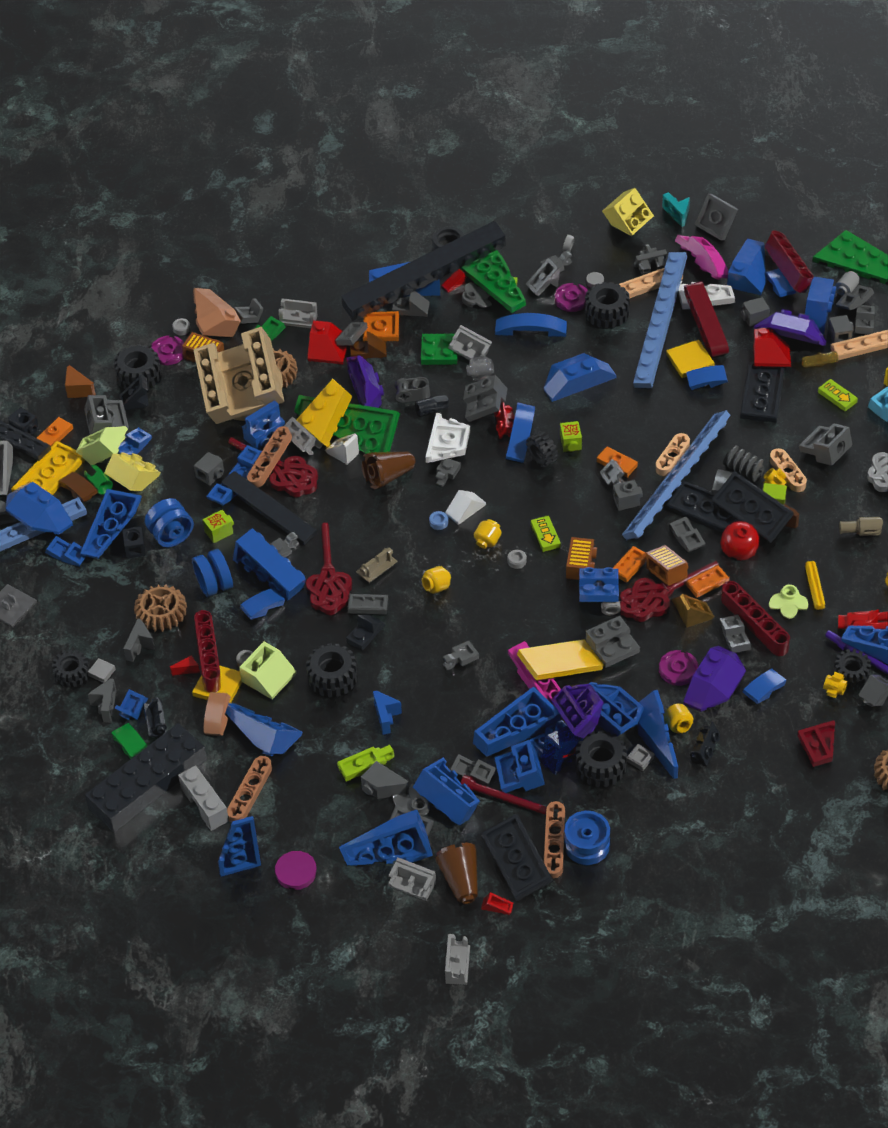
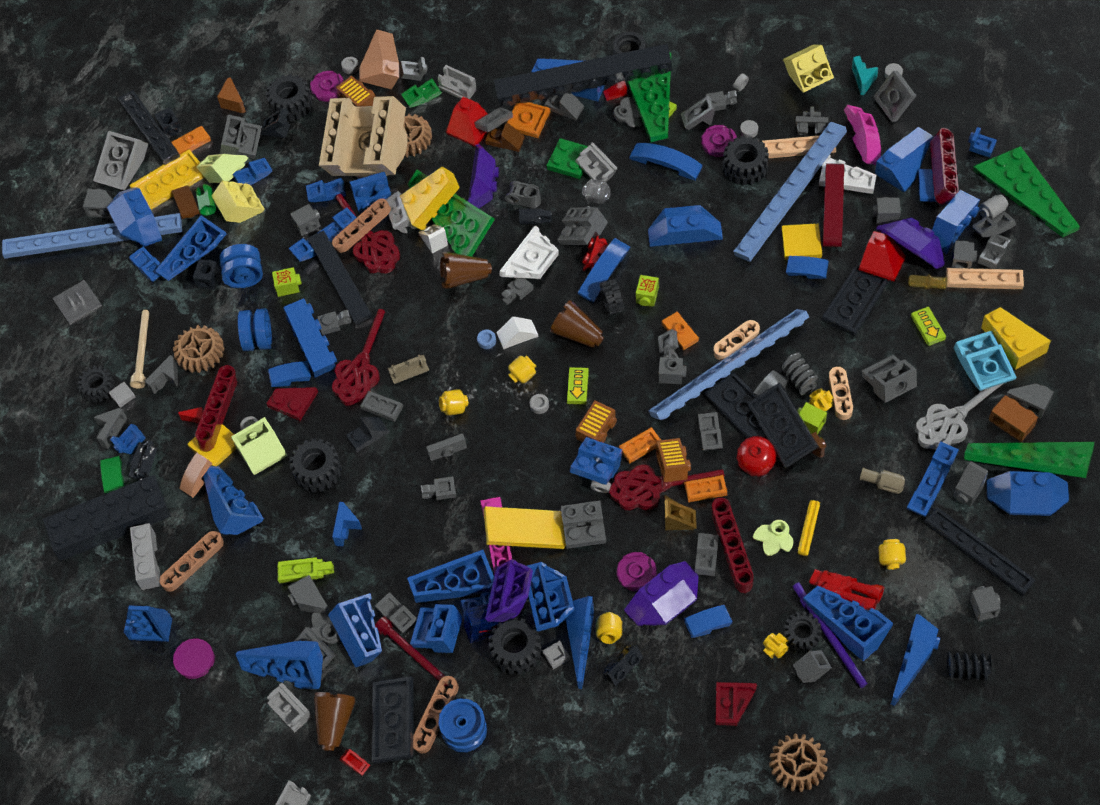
camera: 25 degrees right, 10 degrees up
none -> tan piece [130,310,149,389]
none -> dark red wing [266,387,318,421]
none -> blue slope [306,178,346,202]
none -> dark grey plate [427,434,467,461]
none -> reddish brown cone [550,300,604,348]
none -> light grey tile [885,63,903,78]
none -> blue bracket [968,127,997,157]

